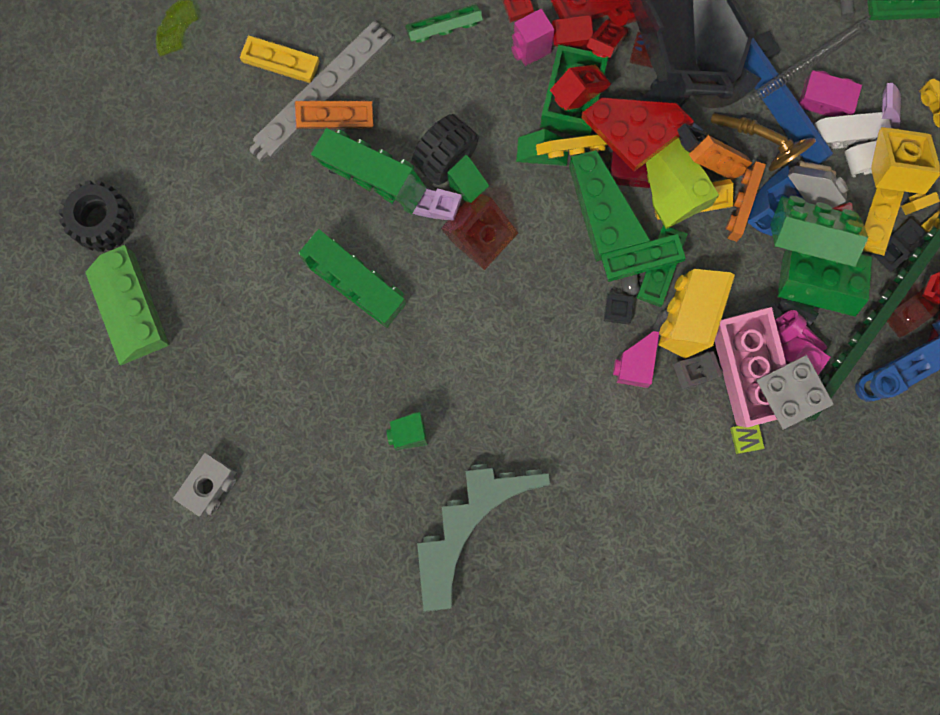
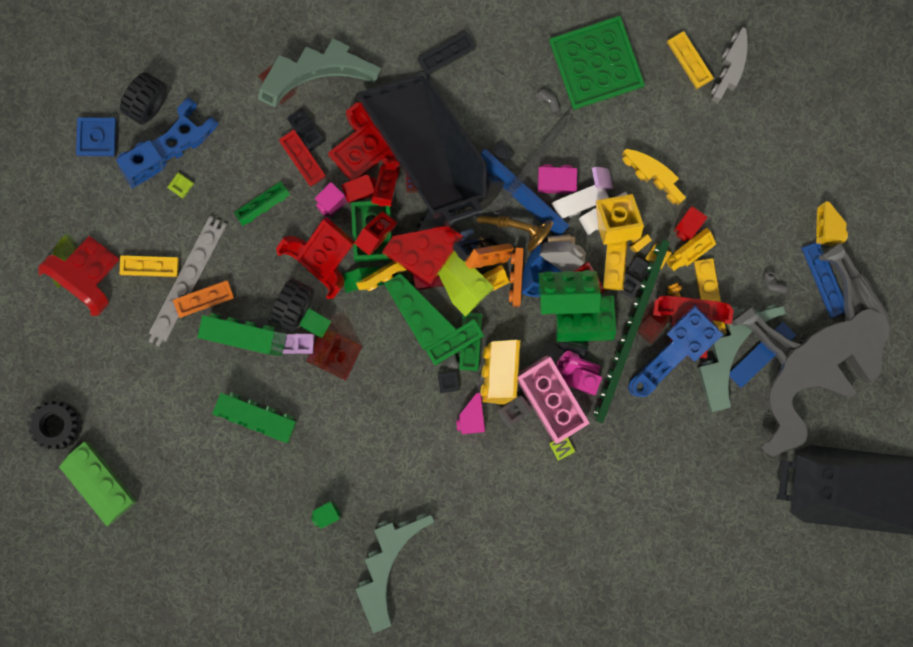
camera: 20 degrees left, 5 degrees up
light grey brick [173,453,237,517] -> none
light grey hinge [756,355,834,430] -> none
none -> red piece [38,236,120,316]
none -> red piece [276,217,355,299]

